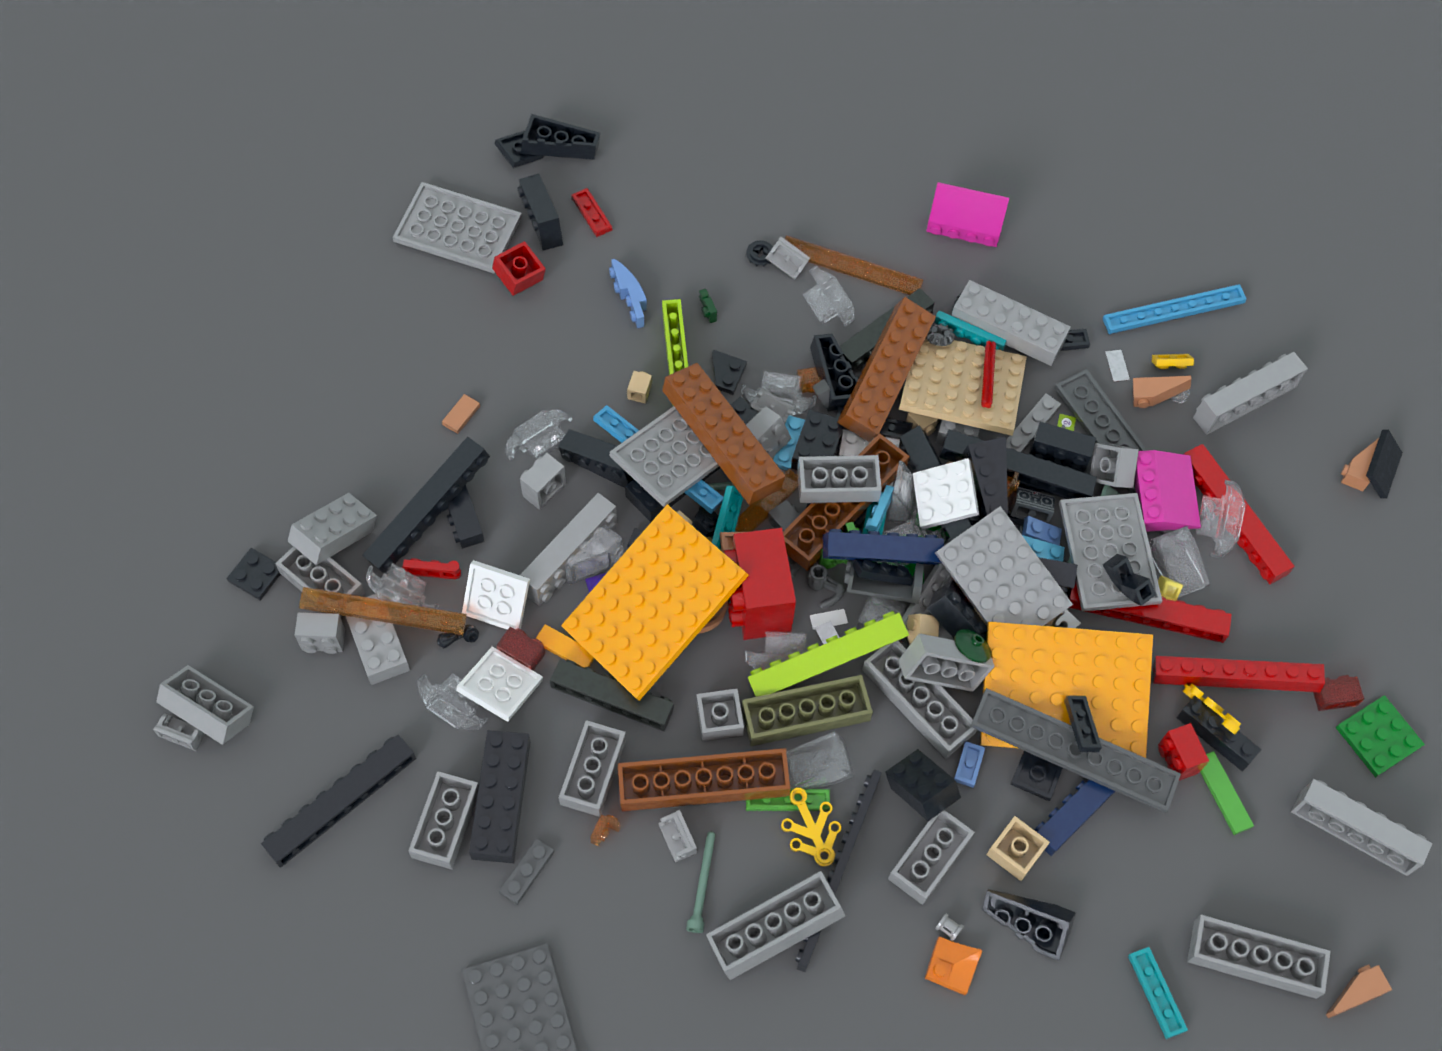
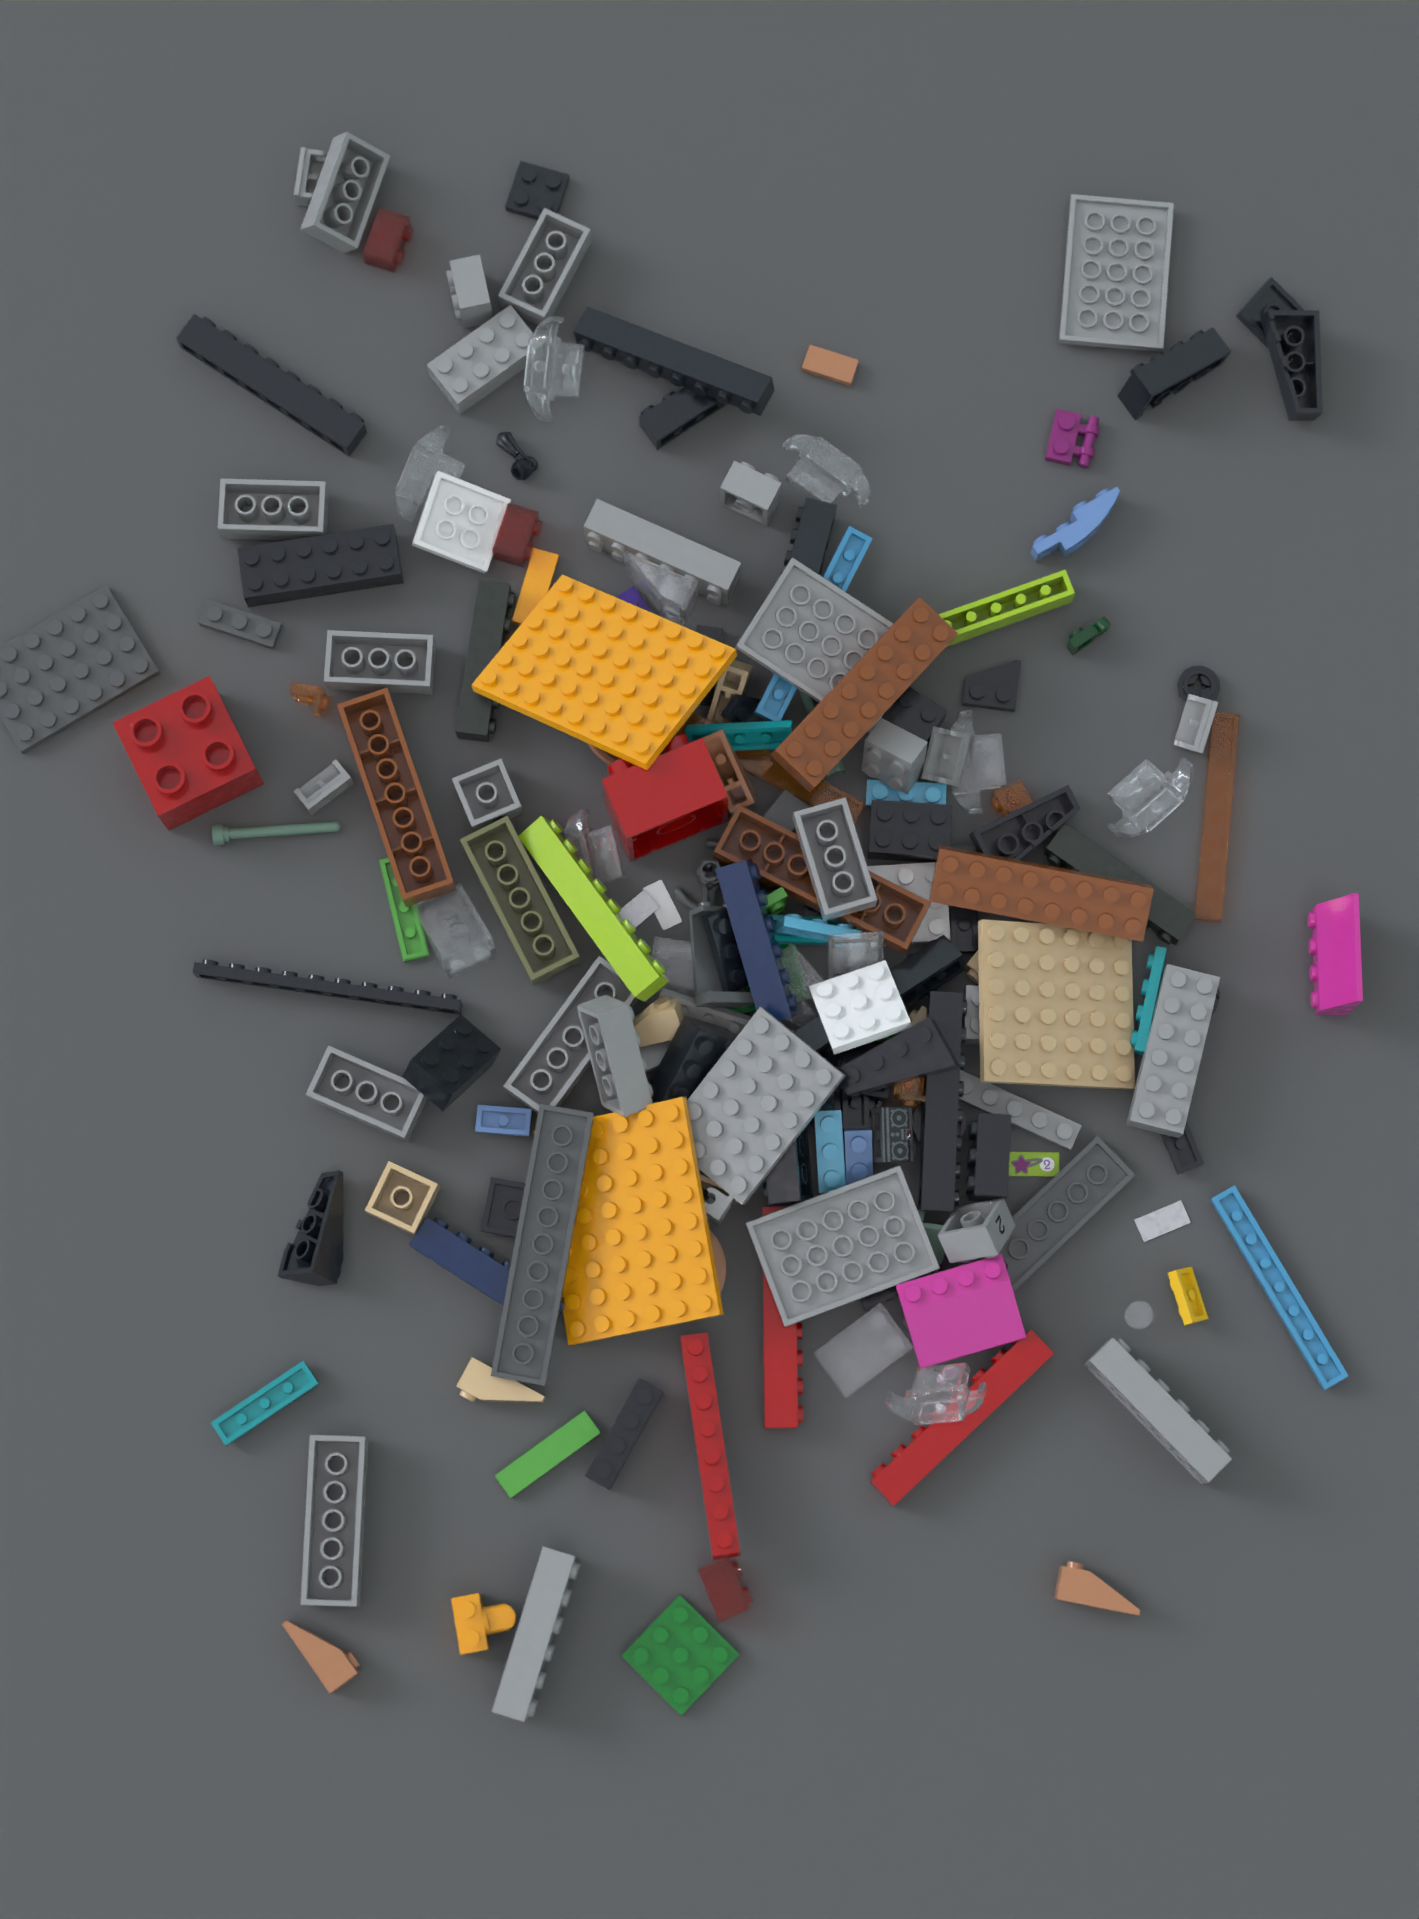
camera: 80 degrees right, 15 degrees up
light grey brick [288,493,377,565] -> none
clear orange tile [299,587,467,635] -> none
red plate [403,558,461,580] -> none
white plate [462,560,530,633] -> none
red brick [492,241,546,296] -> none
red tile [571,188,612,237] -> none
tan brick [627,371,652,404] -> none
light grey brick [706,871,845,980] -> none
yellow plant [781,788,841,867] -> none
dark grey slope [812,379,830,408] -> none
orange plate [924,936,982,995] -> none
dark grey gear [926,323,955,346] -> none
light grey bush [935,913,964,941] -> none
dark green dish [954,629,991,663] -> none
red axle [981,340,996,409] -> none
black plate [1064,695,1102,752] -> none
black brick [1103,554,1156,606] -> none
nougat slope [1133,376,1191,408] -> none
light yellow slope [1158,576,1183,601] -> none
red brick [1158,723,1209,781] -> none
yellow plant [1182,683,1241,734] -> none
black tile [1366,429,1403,498] -> none
none -> red brick [113,676,264,831]
none -> clear red brick [363,208,413,273]
none -> light orange brick [451,1593,516,1655]
none -> tan slope [456,1357,546,1403]
none -> magenta plate [1045,409,1100,468]

